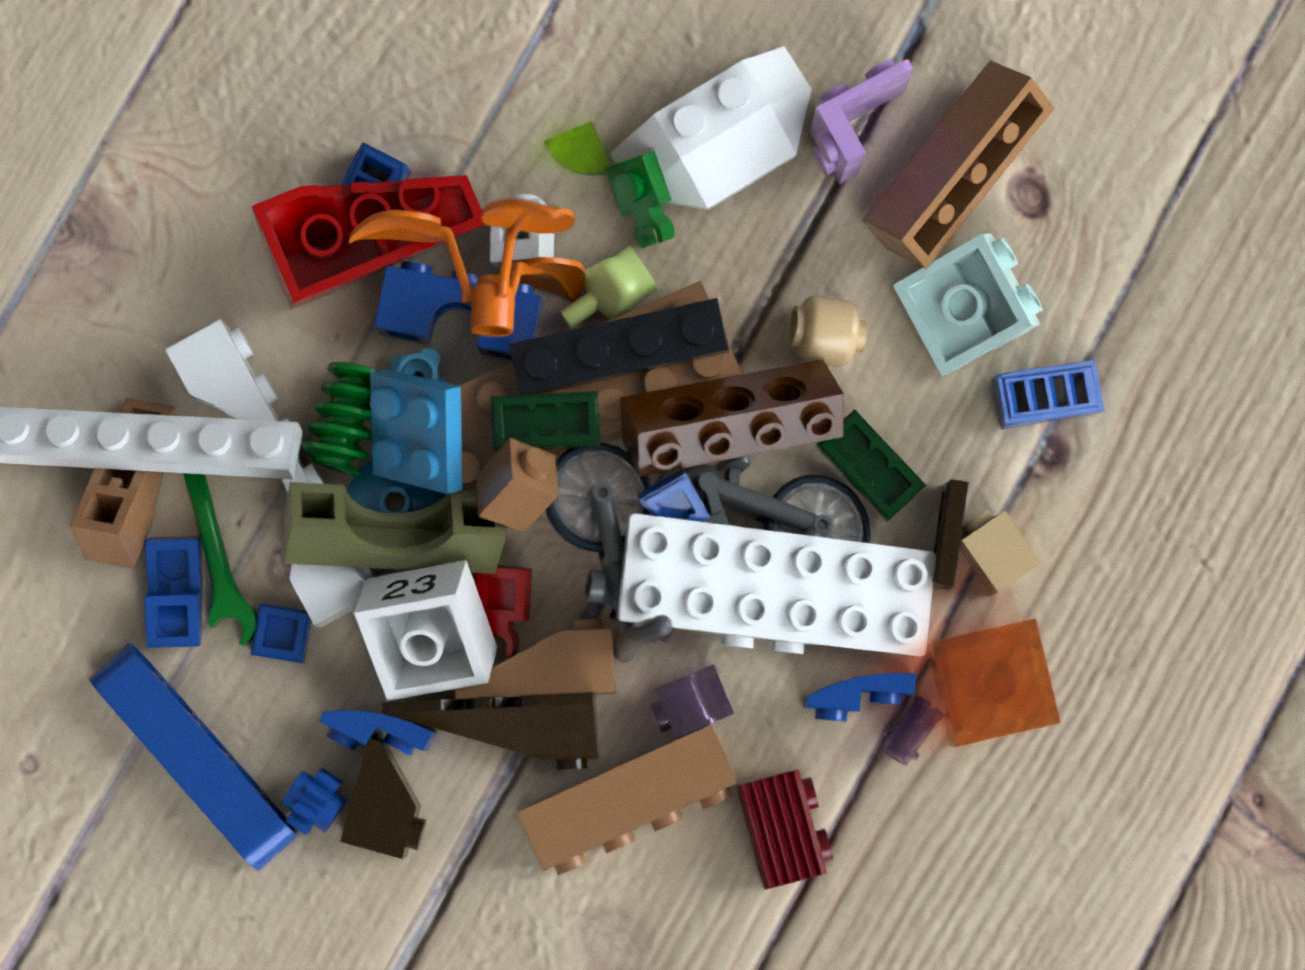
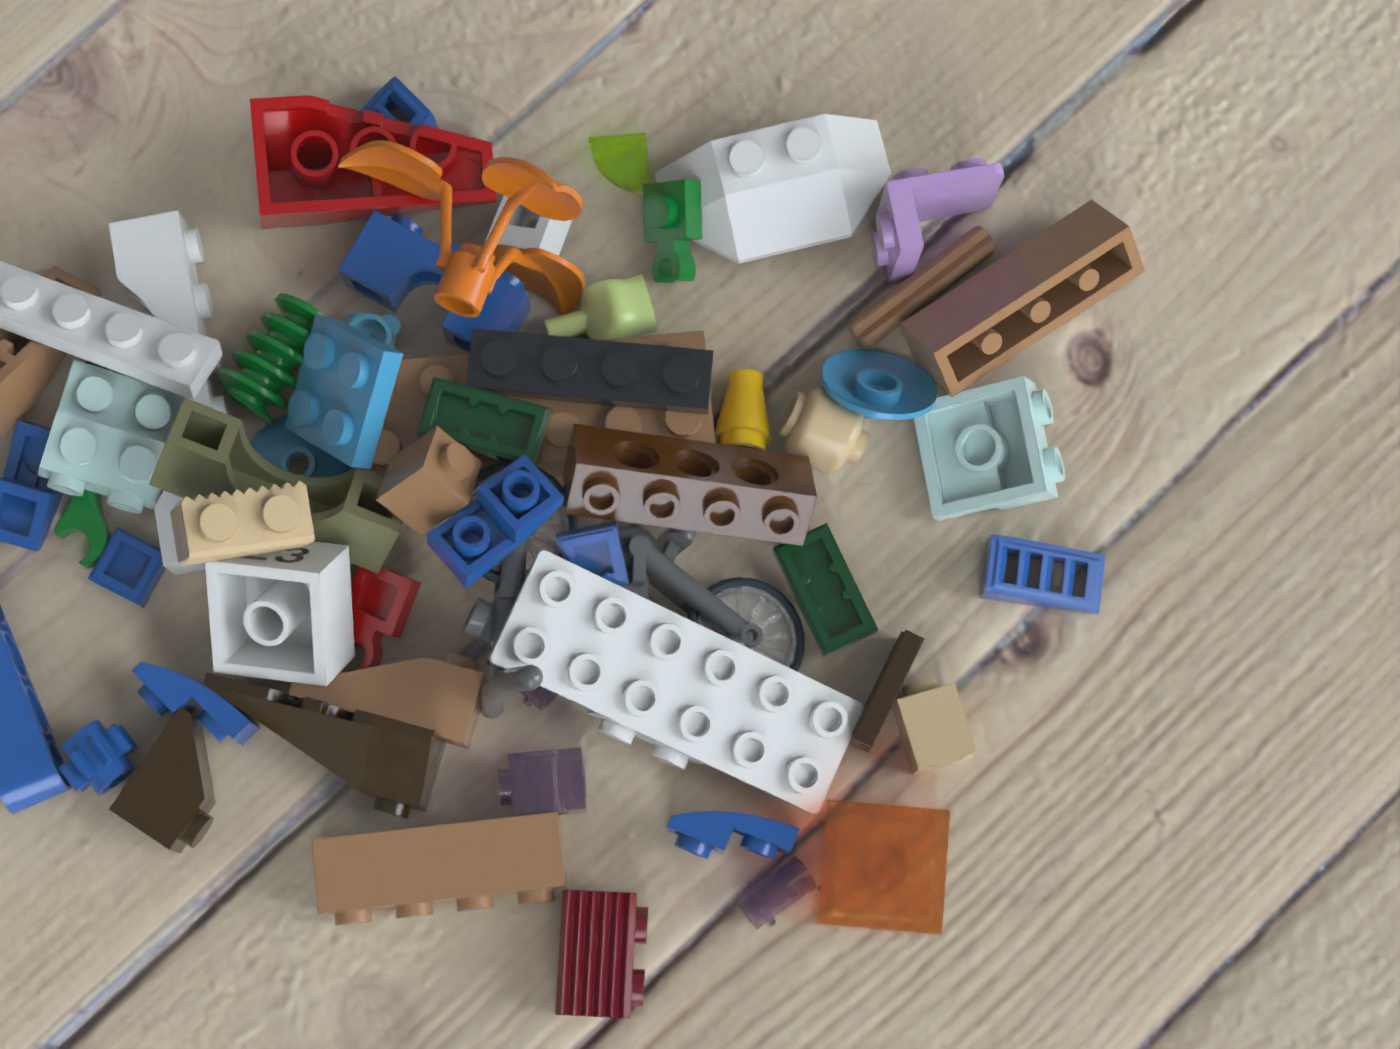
camera: 10 degrees right, 5 degrees down
none -> light aqua plate [38,360,184,514]
none -> tan brick [170,480,315,566]
none -> blue slope [427,454,564,588]
none -> yellow cone [715,369,772,450]
none -> dark azure dish [820,349,938,420]
none -> medium nougat axle [848,226,996,350]

